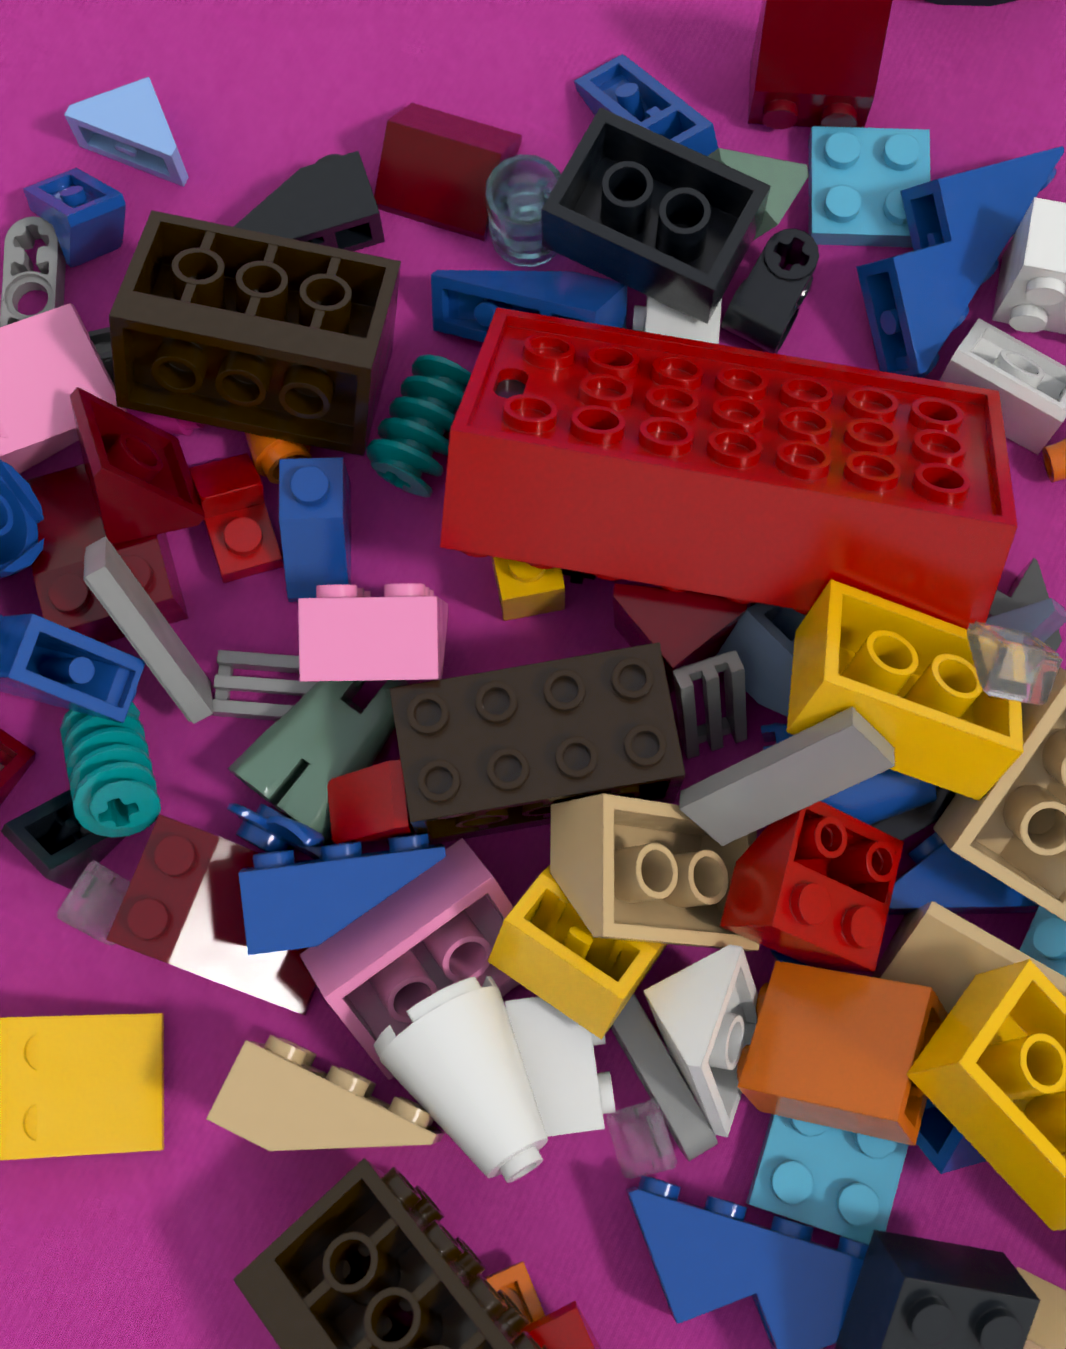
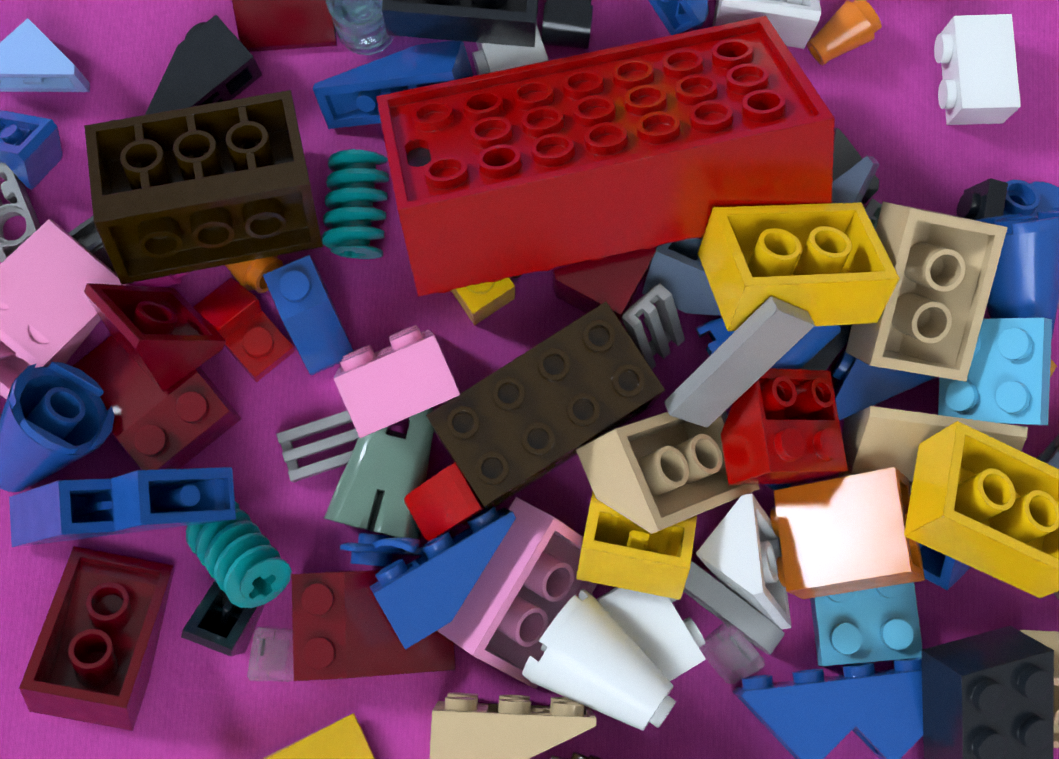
camera: 30 degrees left, 5 degrees up
light grey tile [83,536,213,724] -> none
clear slope [966,621,1063,705] -> none

